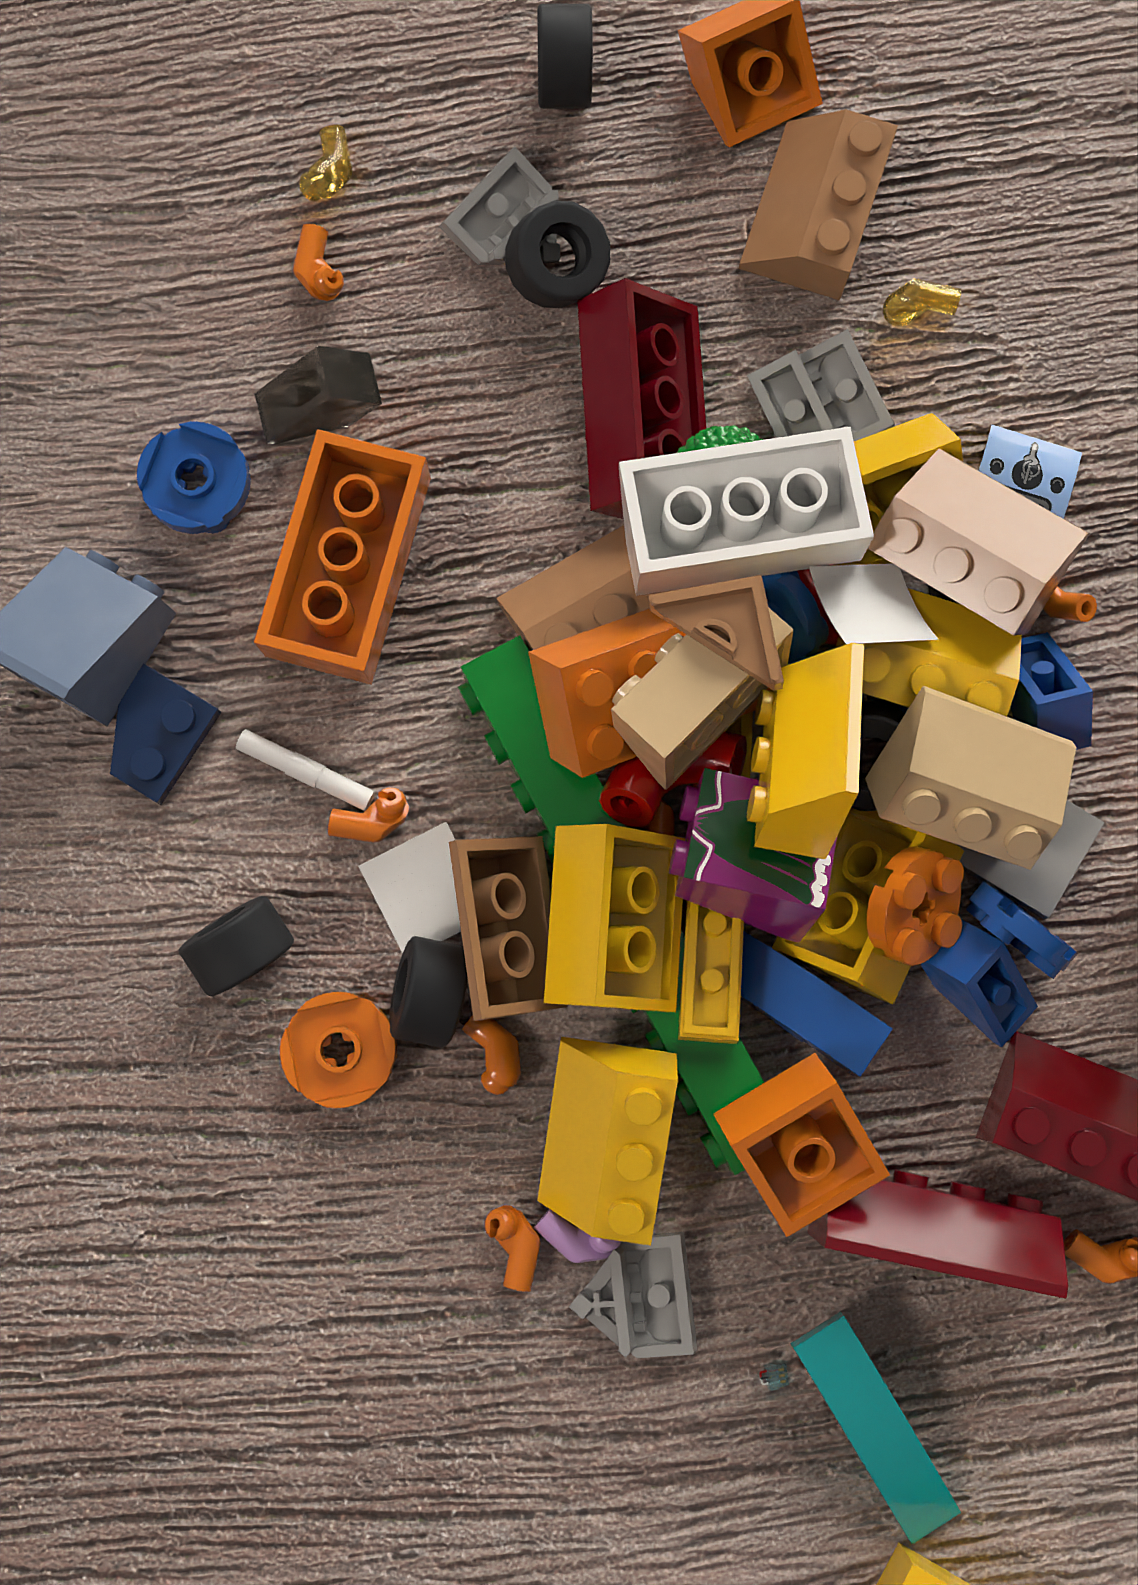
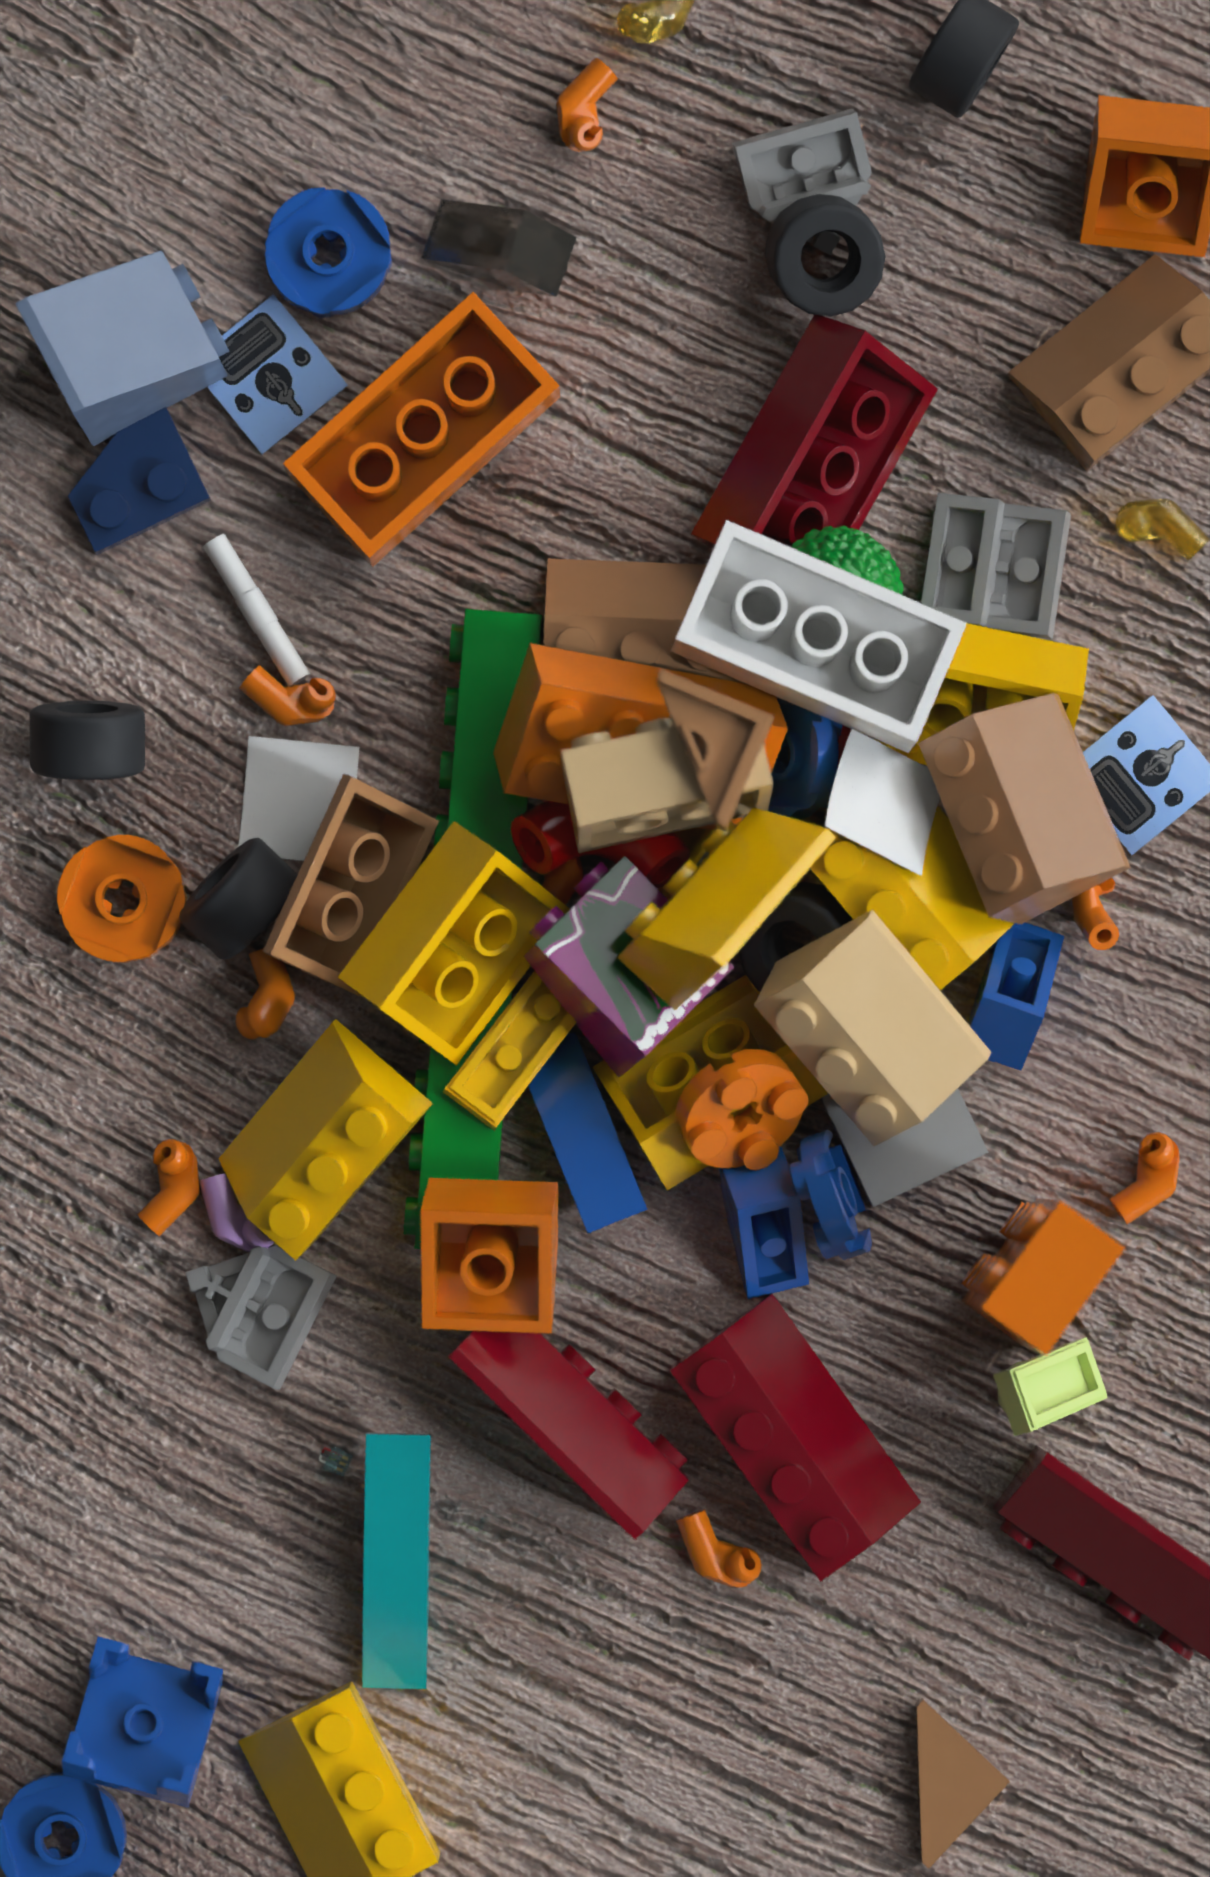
camera: 30 degrees right, 5 degrees up
none -> light blue sticker [207,294,348,454]

